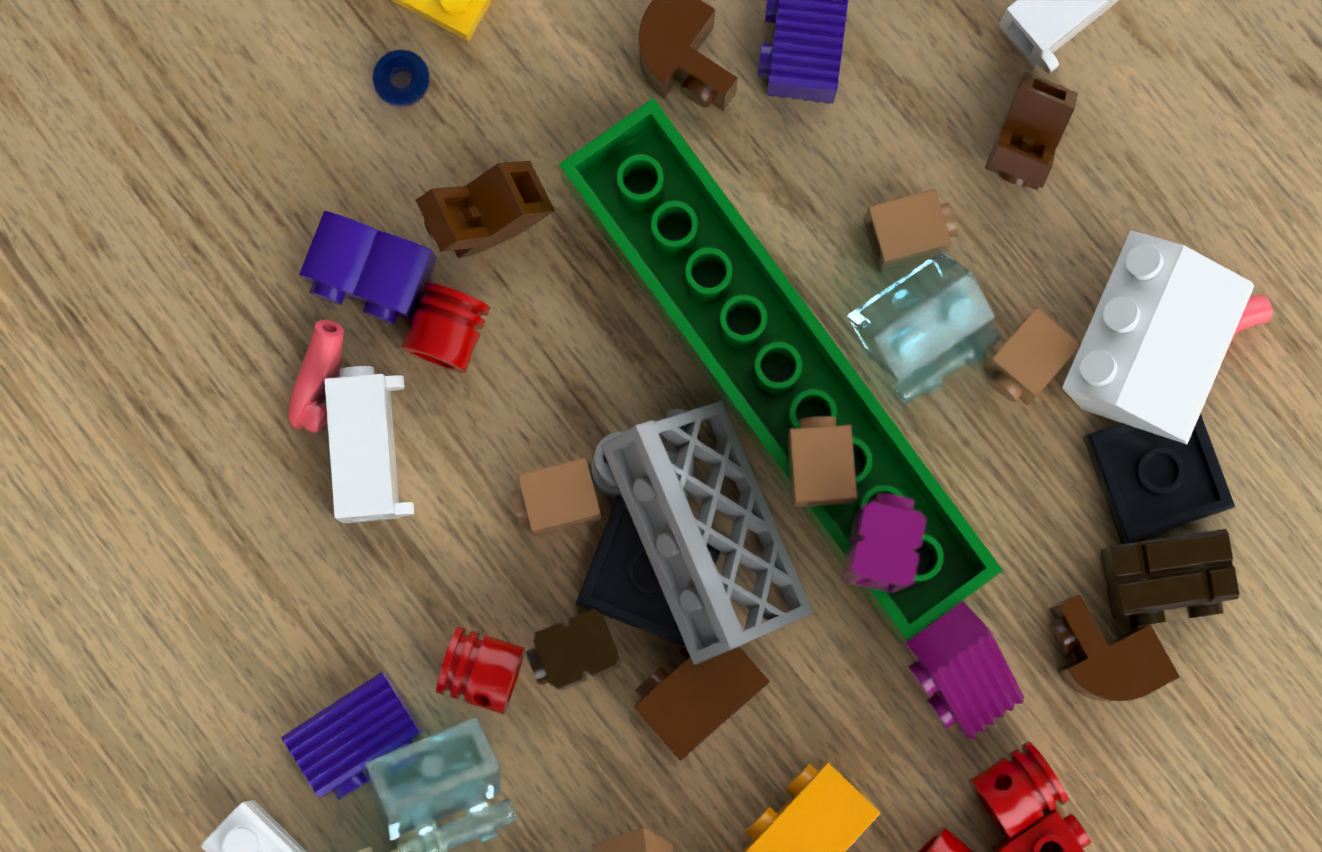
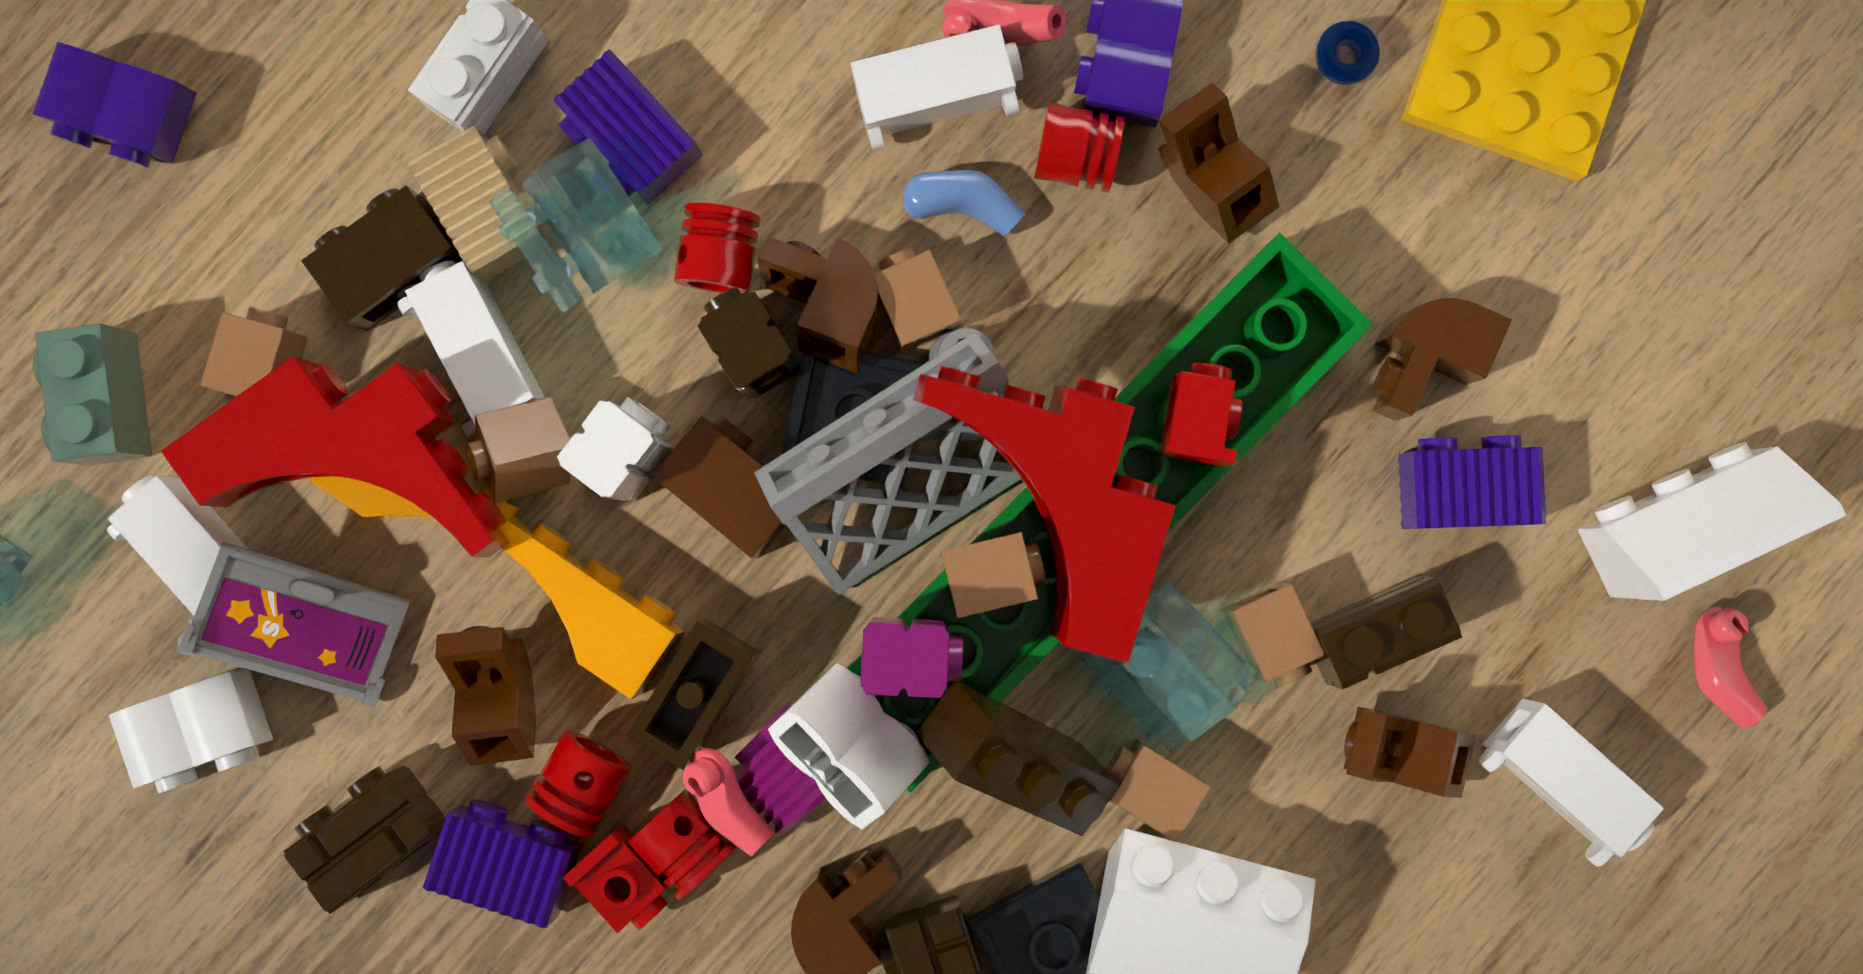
camera: 80 degrees right, 5 degrees up
none -> white brick [557,397,674,501]
none -> dark brown brick [627,619,760,770]
none -> coral arm [682,748,775,857]
none -> reddish brown brick [758,236,878,373]
none -> white brick [768,663,930,829]
none -> medium blue arm [903,170,1026,237]
none -> red arch [913,365,1175,663]
none -> dark brown brick [916,681,1121,836]
none -> red brick [1158,363,1242,467]
none -> dark brown brick [1310,576,1462,690]

